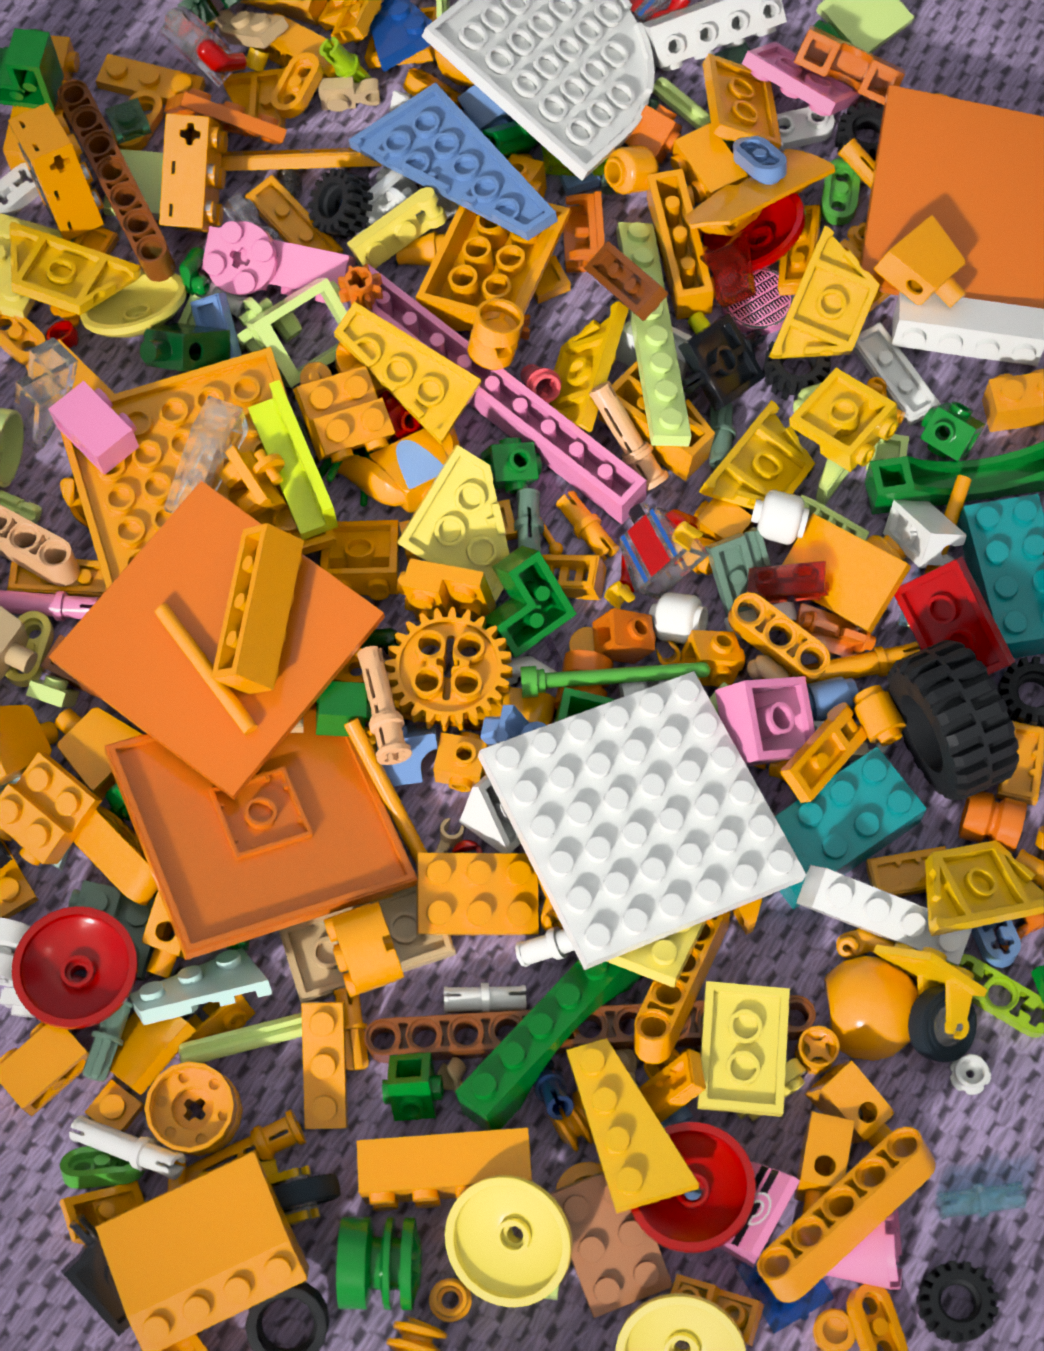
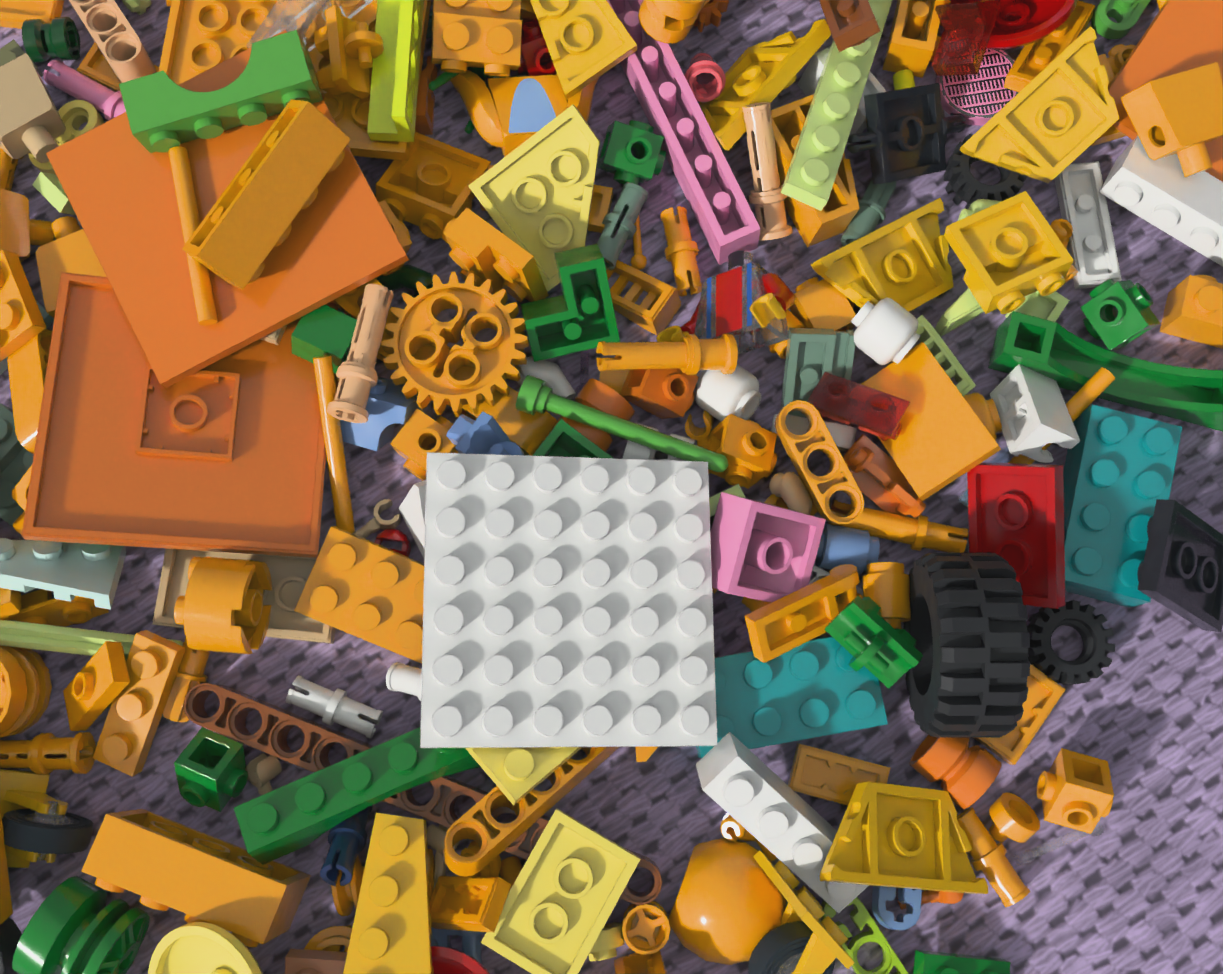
camera: 25 degrees right, 10 degrees up
none -> light orange plate [63,641,130,731]
none -> bright green arch [119,30,323,153]
none -> light orange pin [596,334,738,375]
none -> green hips [824,596,923,689]

